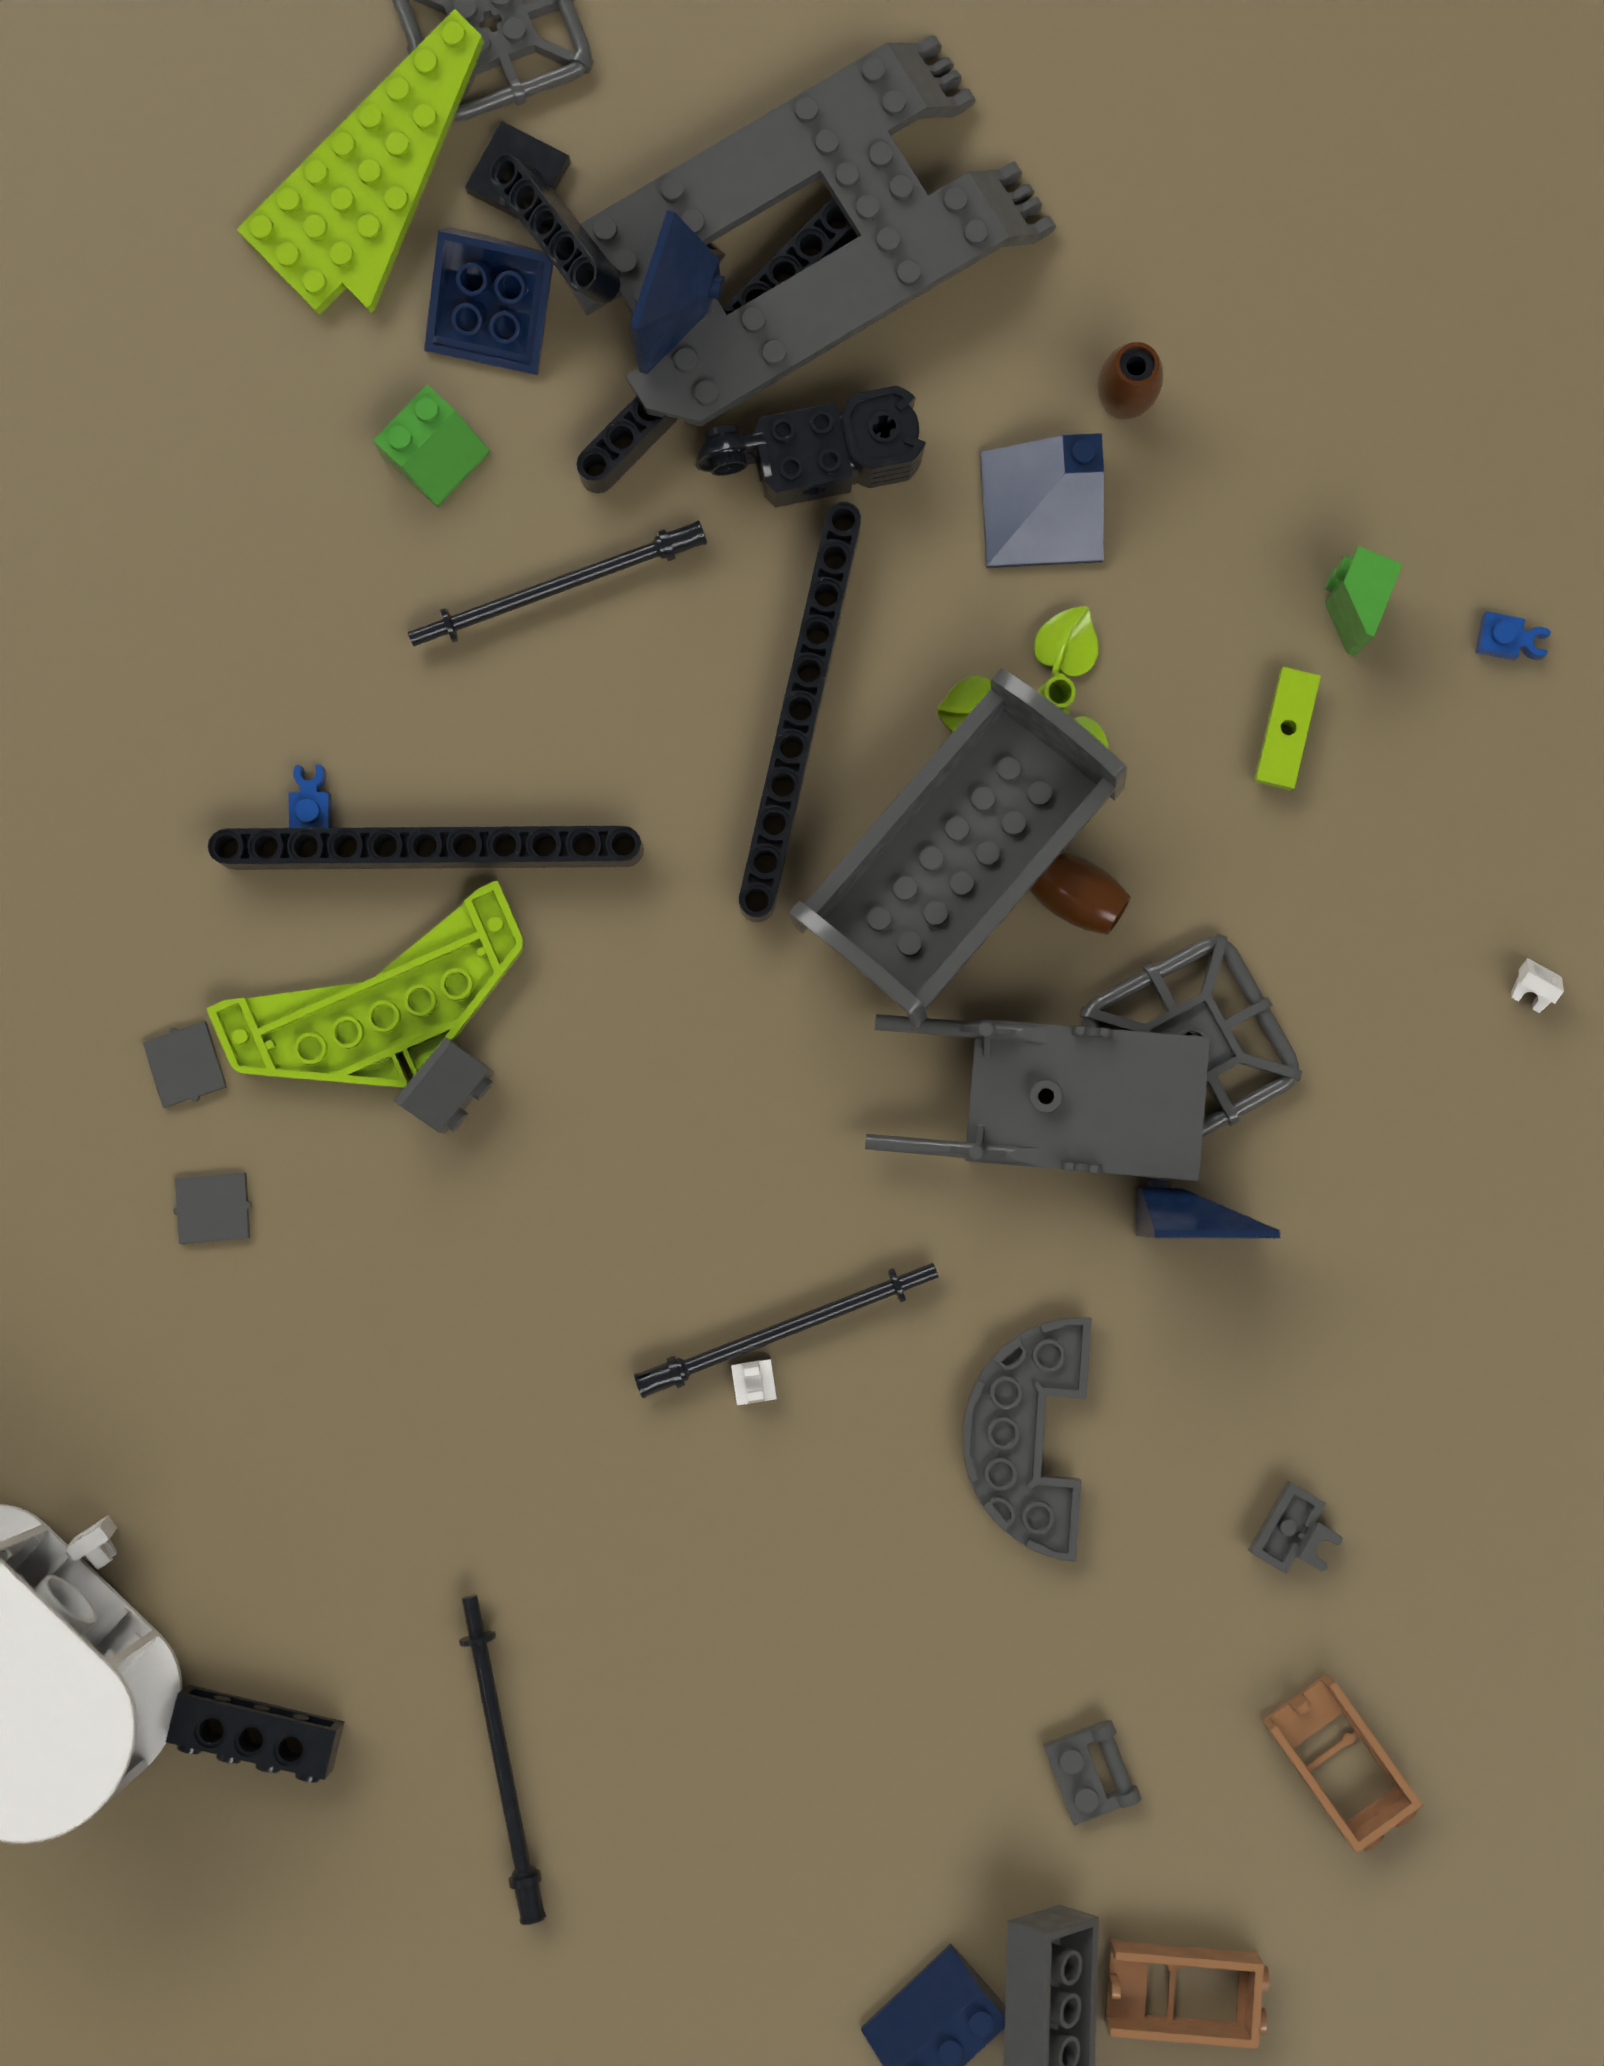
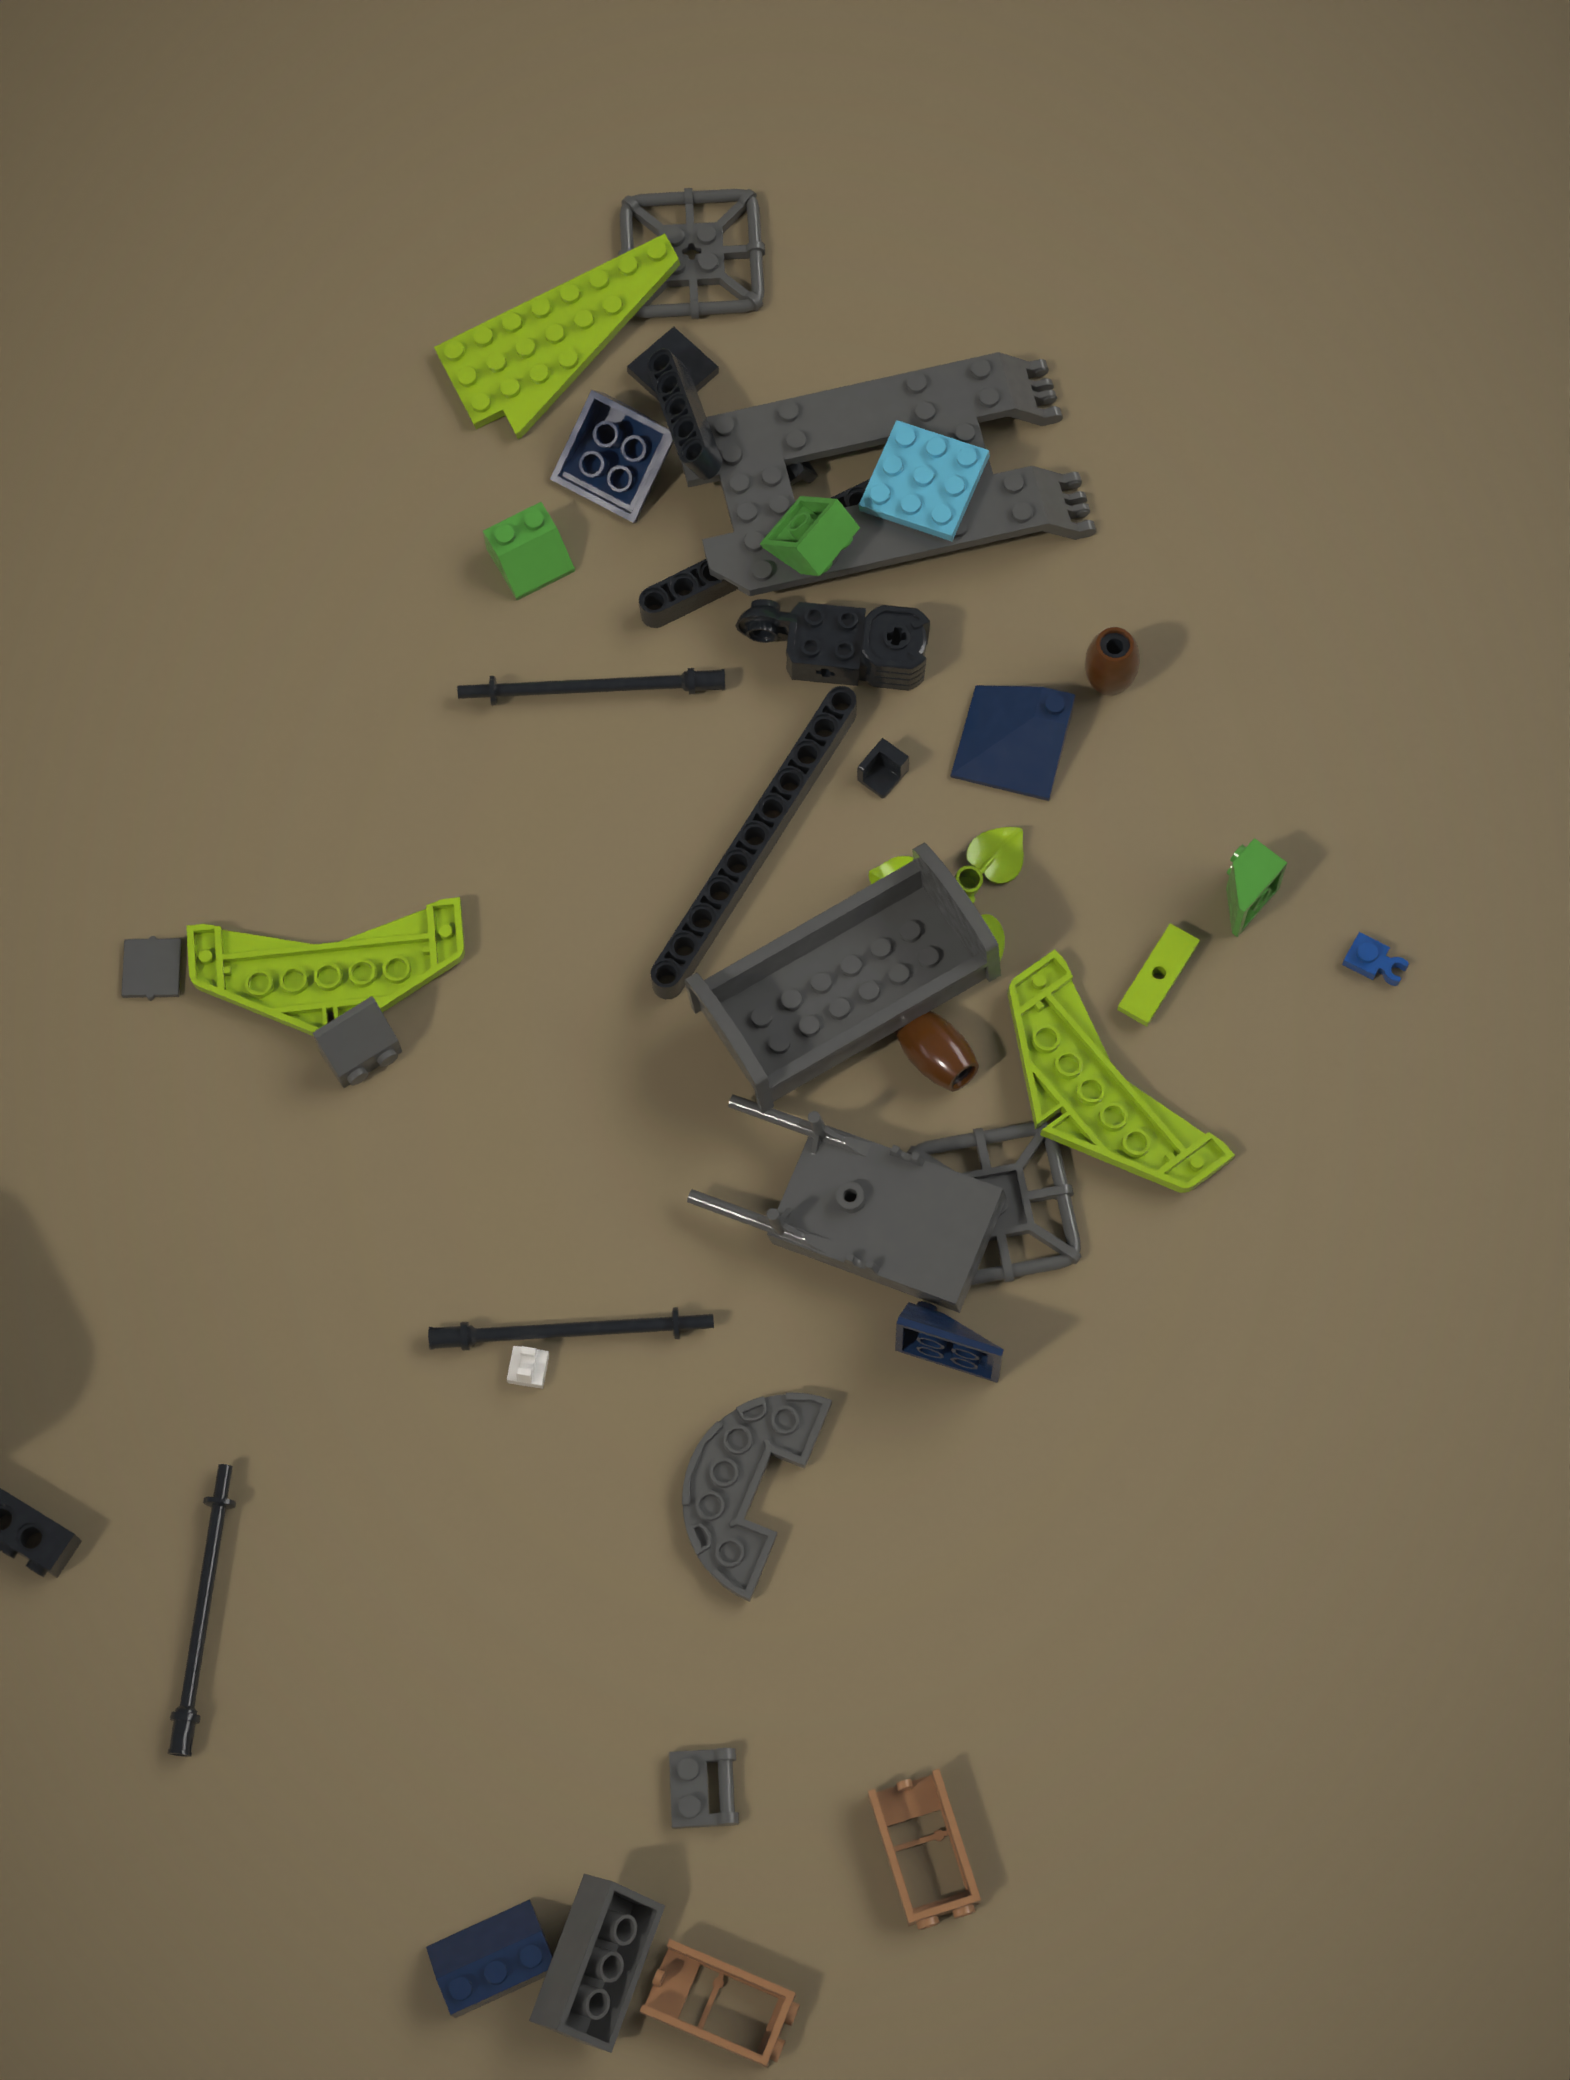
camera: 20 degrees right, 15 degrees down
dark grey piece [173,1173,252,1244] -> none
black beam [208,826,644,870] -> none
blue plate [289,765,332,828] -> none
dark blue slope [629,210,725,374] -> none
dark grey plate [1248,1481,1342,1574] -> none
white tile [1511,958,1564,1013] -> none
none -> bright green slope [760,496,860,576]
none -> black panel [857,738,909,798]
none -> medium azure plate [859,420,990,541]
none -> lime wing [1007,949,1235,1193]

